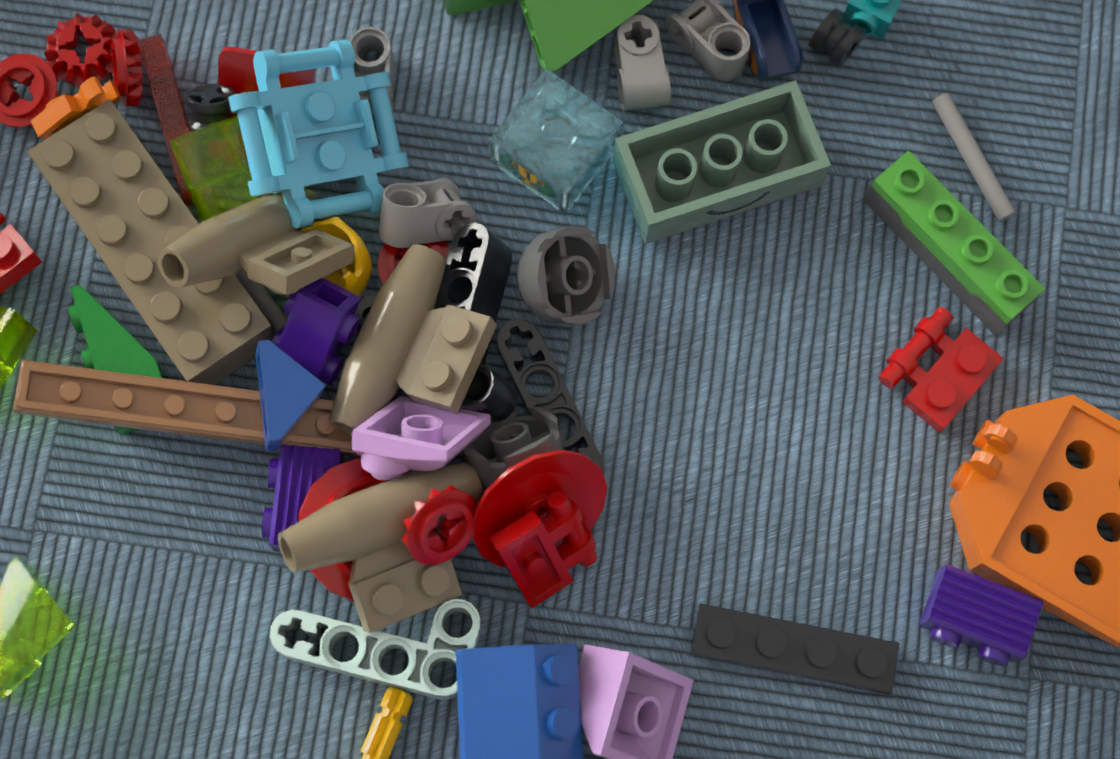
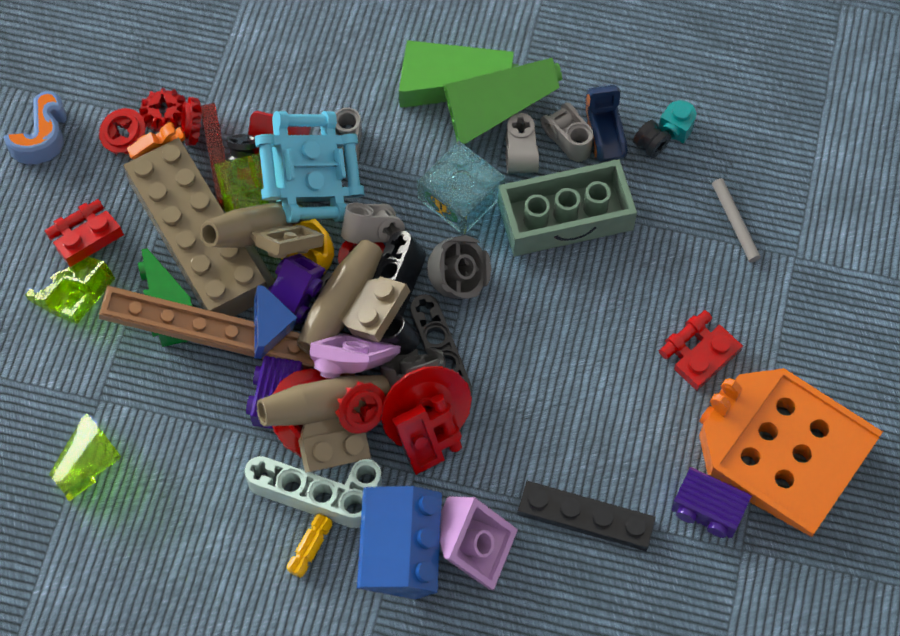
camera: 10 degrees right, 10 degrees down
bright green piece [863,150,1045,336] -> none

